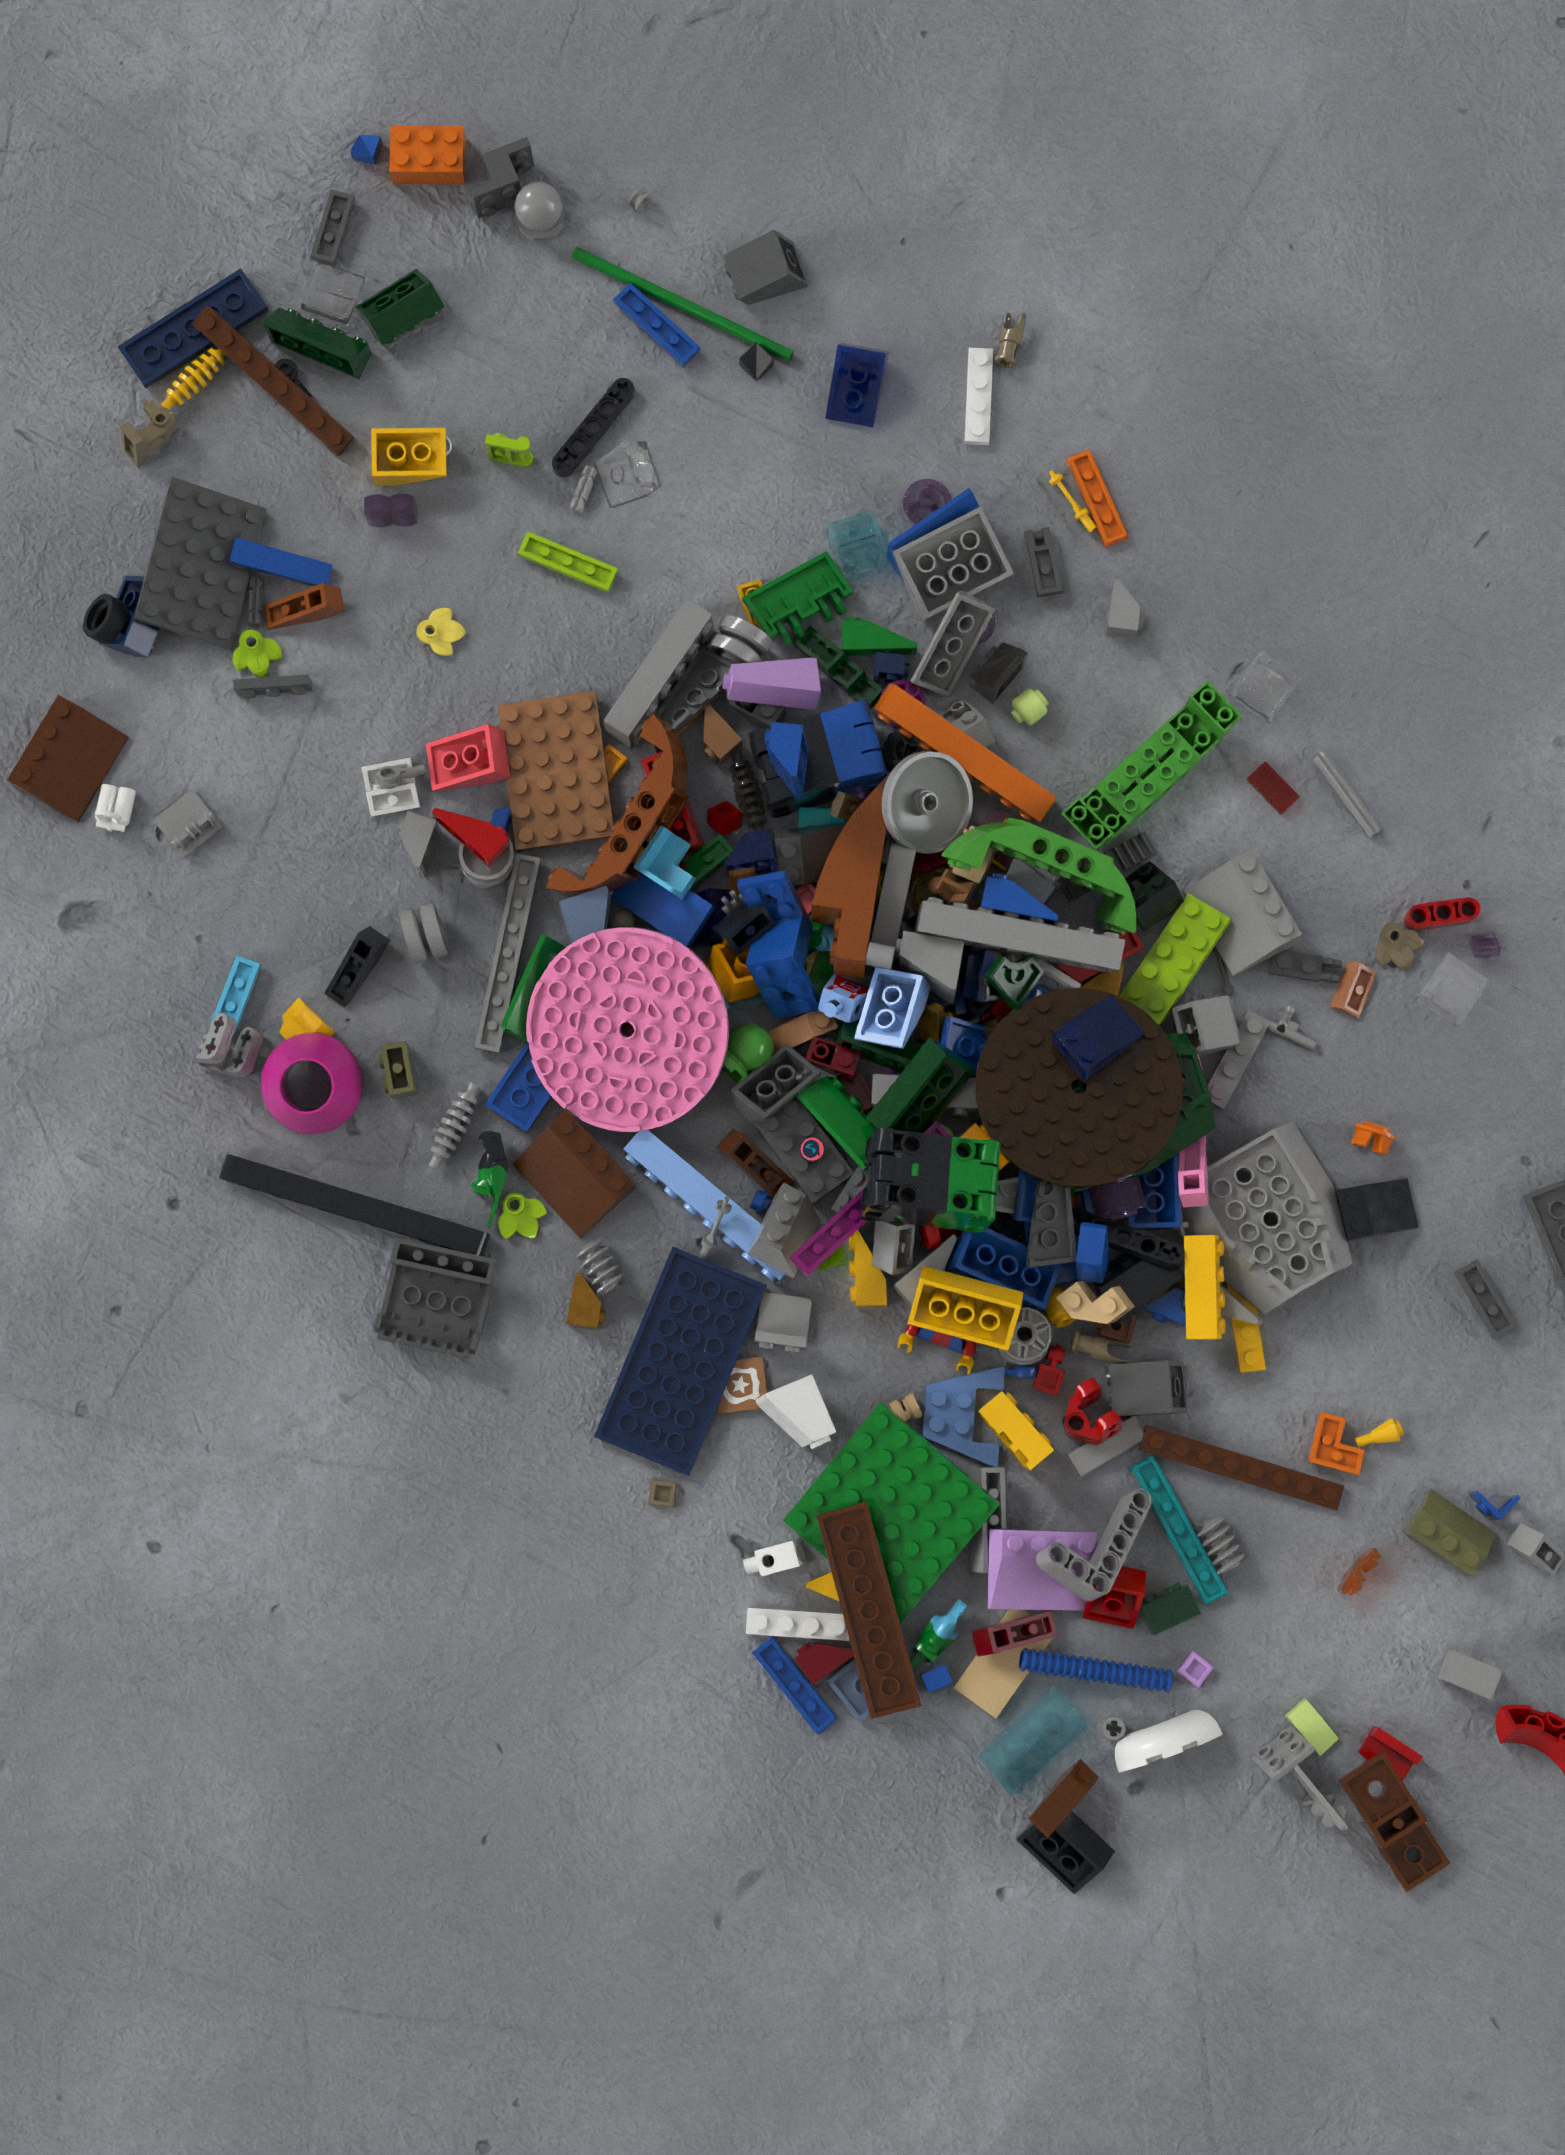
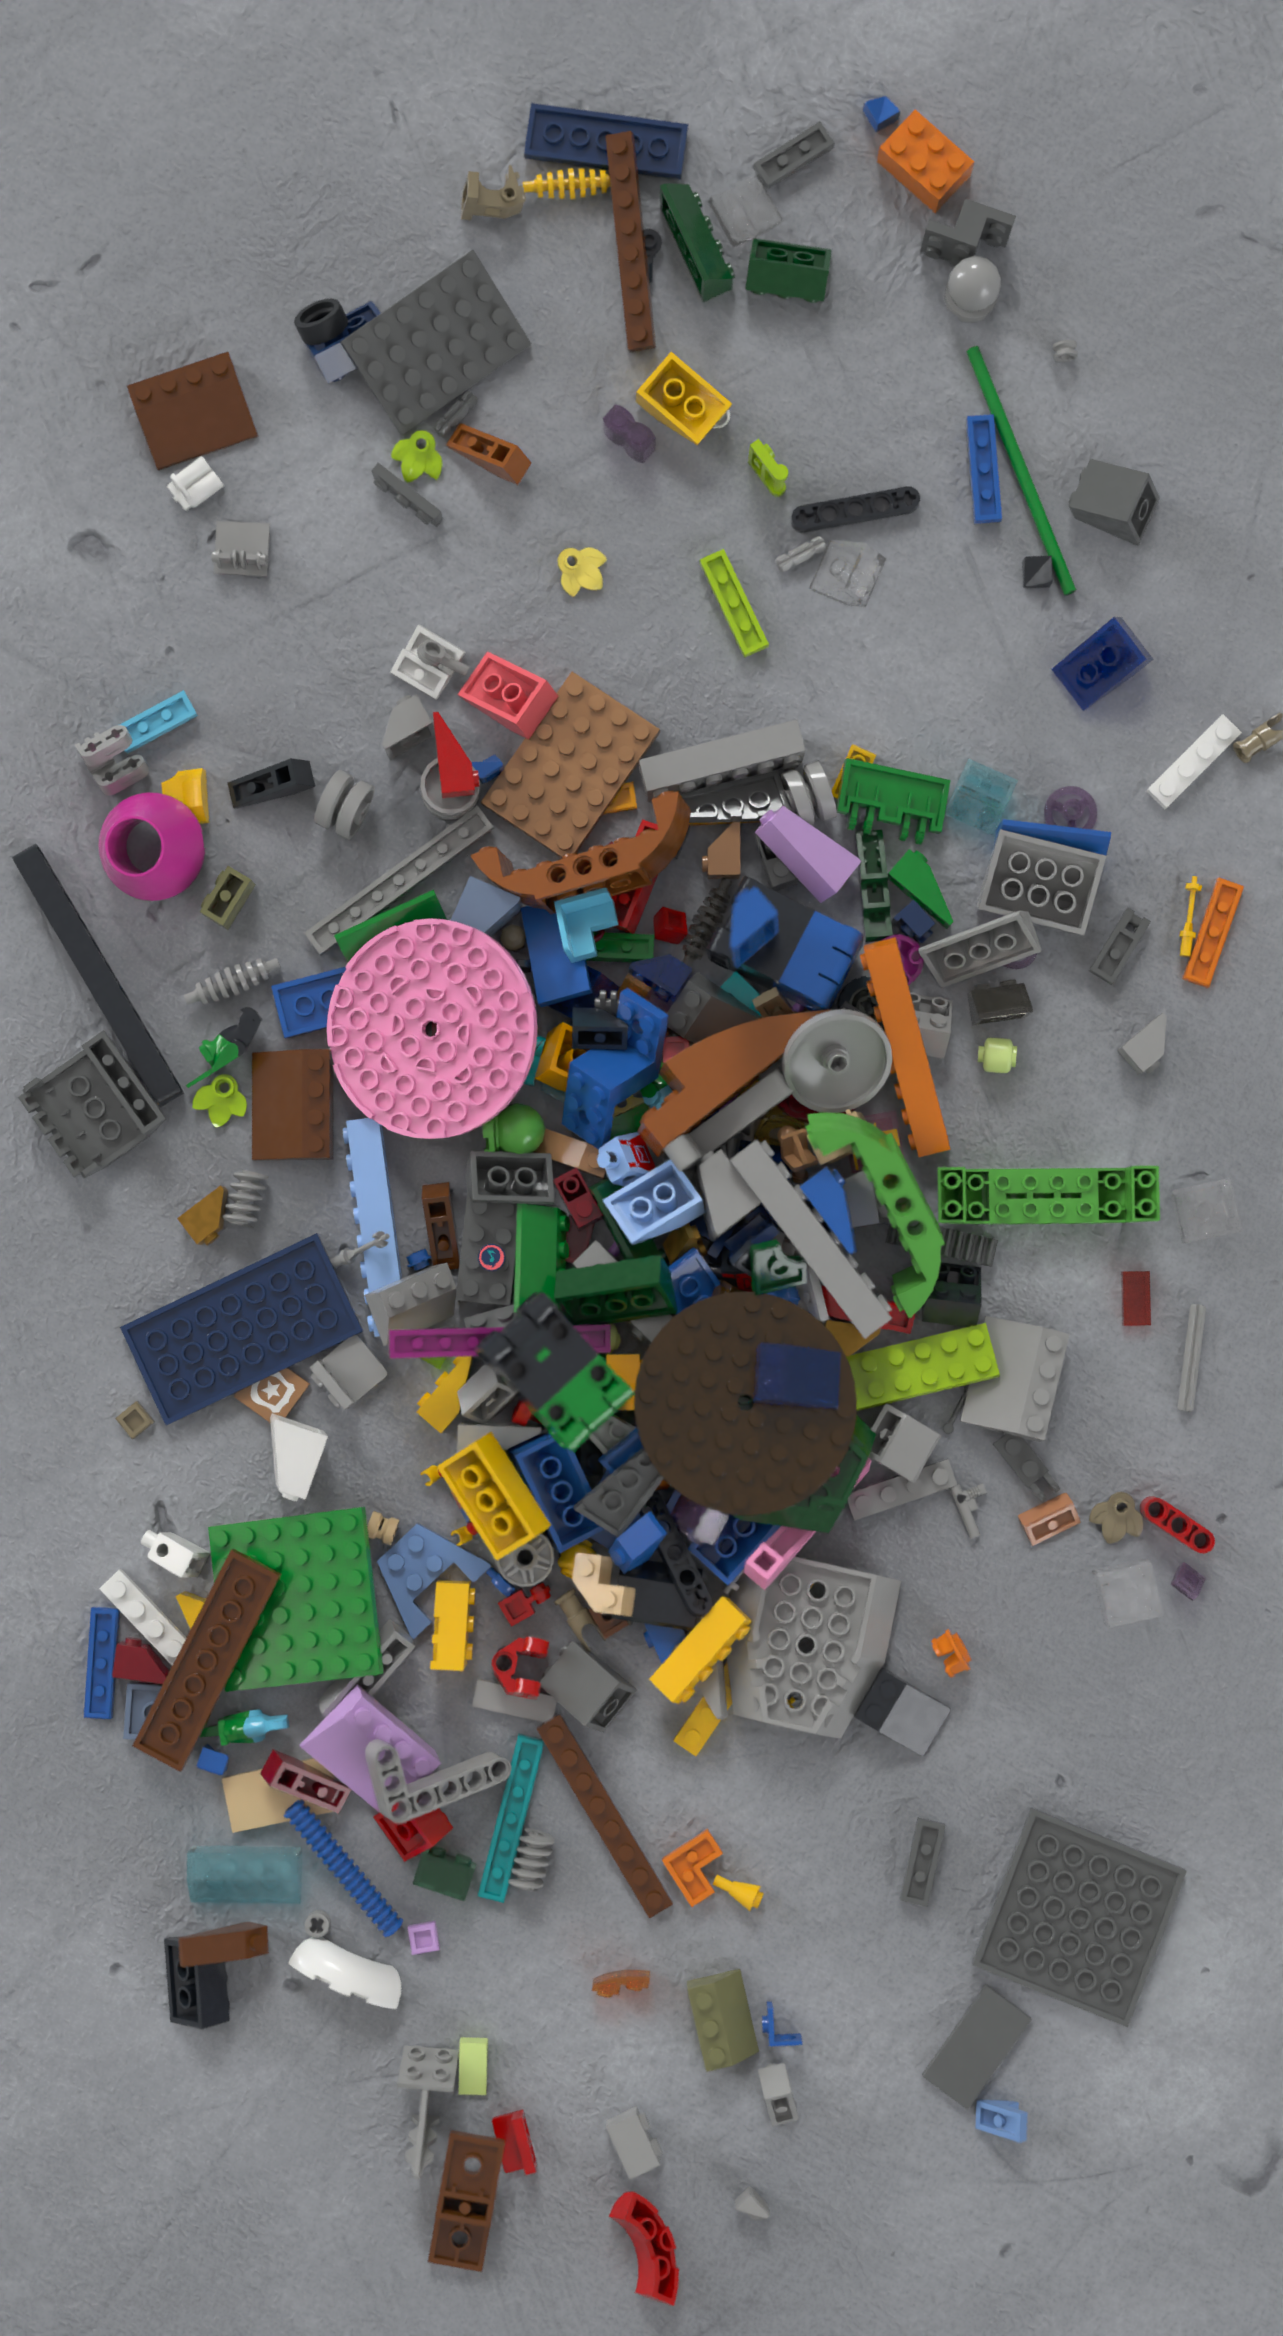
camera: 45 degrees right, 5 degrees up
blue tile [229,537,332,586] -> none

